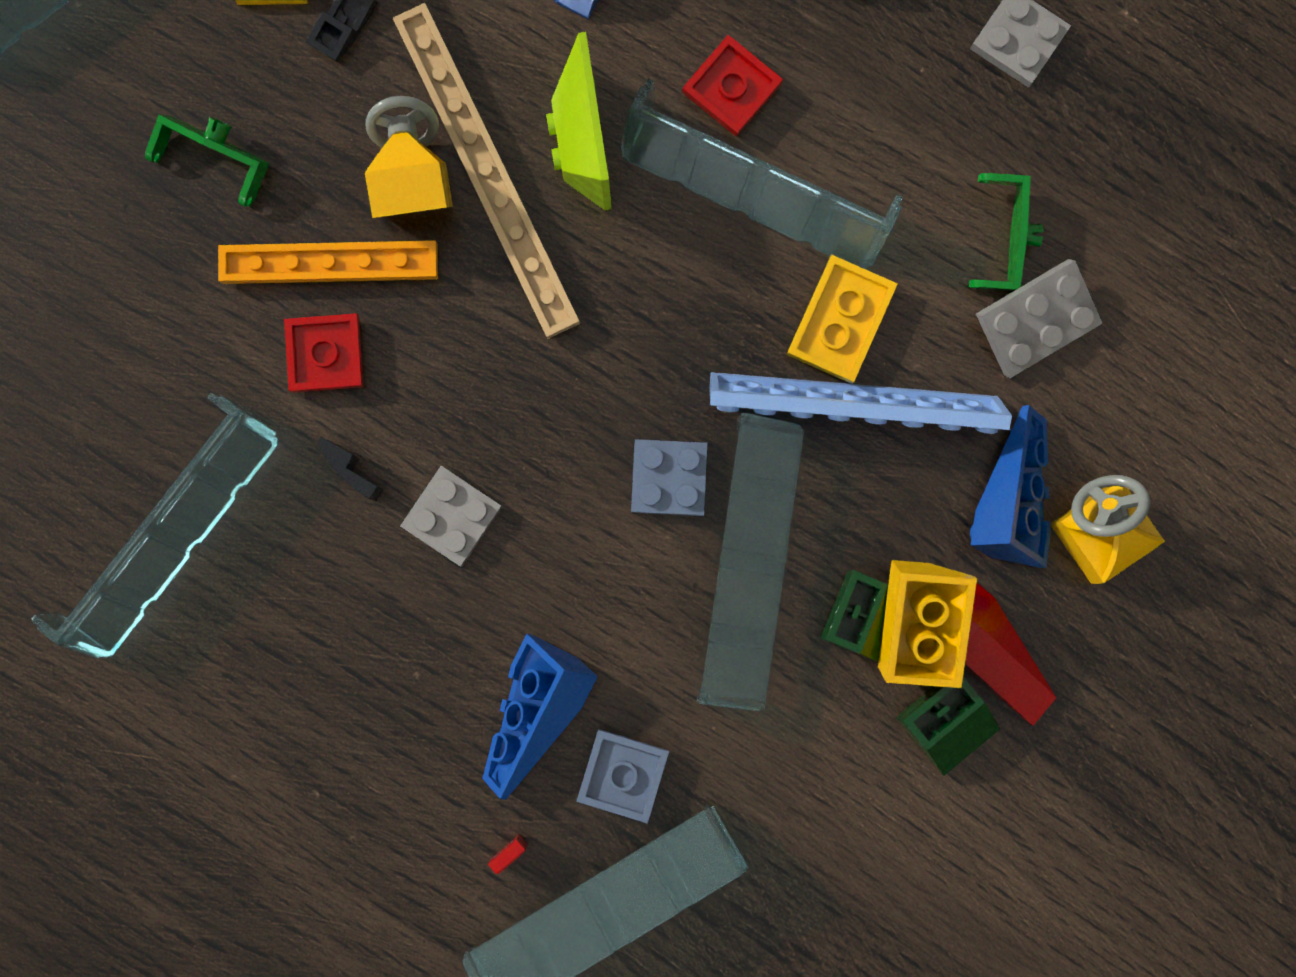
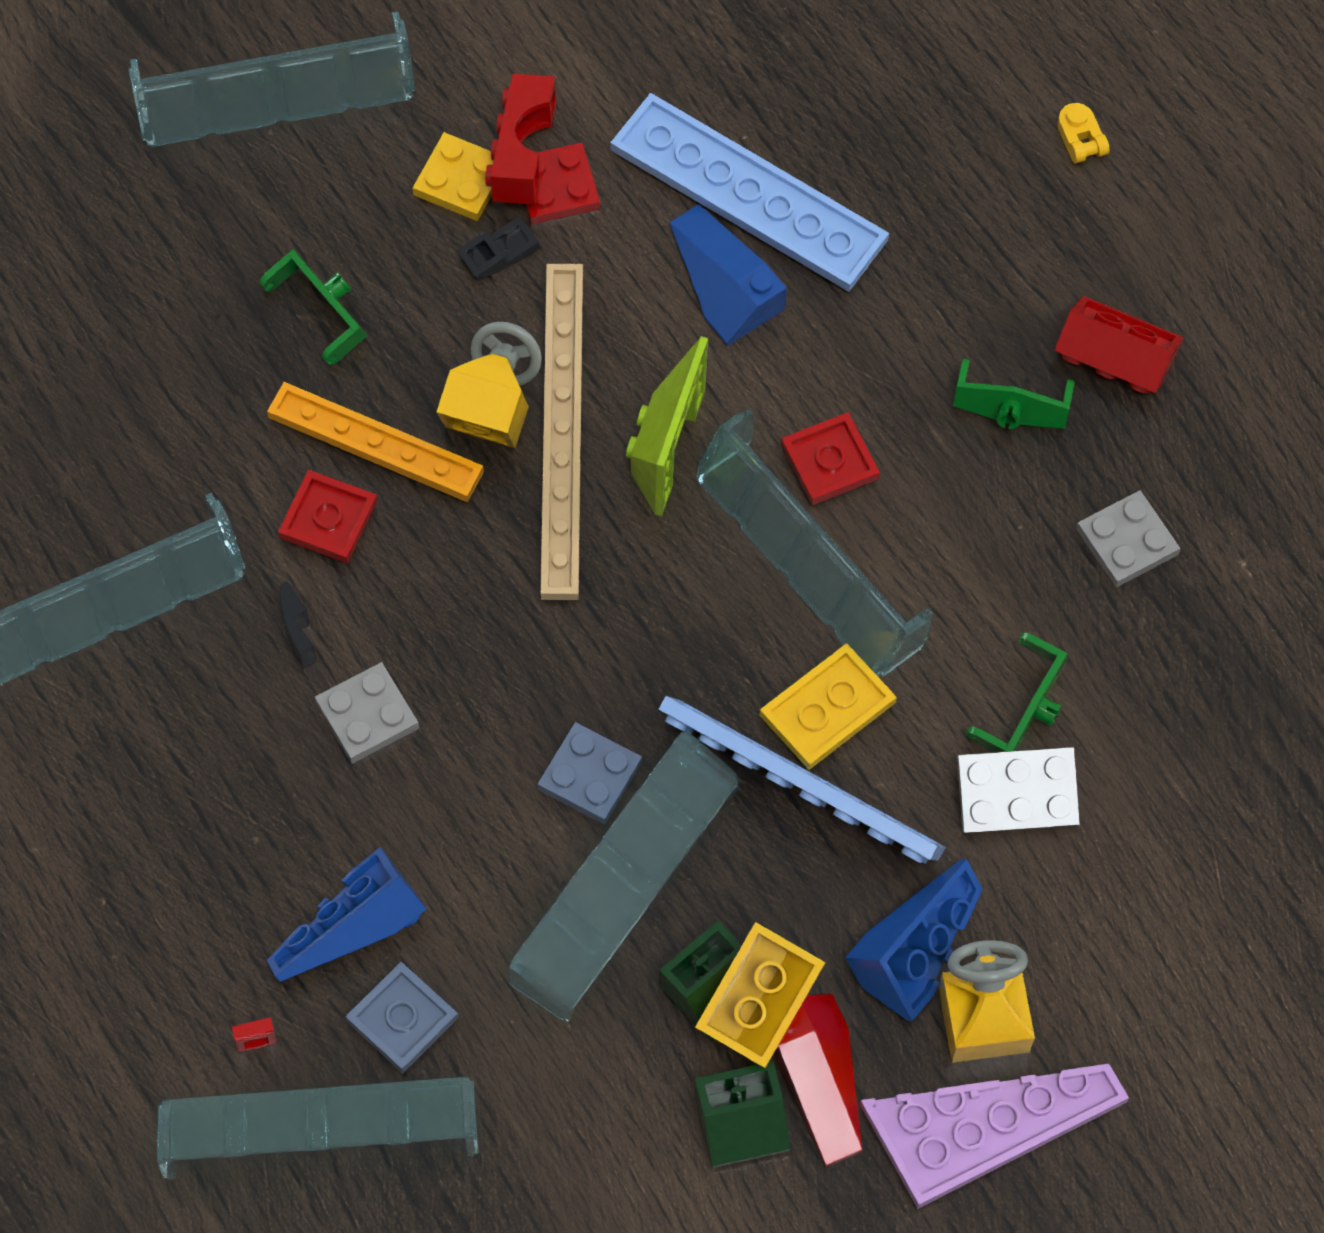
camera: 25 degrees right, 20 degrees down
none -> lavender wing [860,1064,1129,1209]

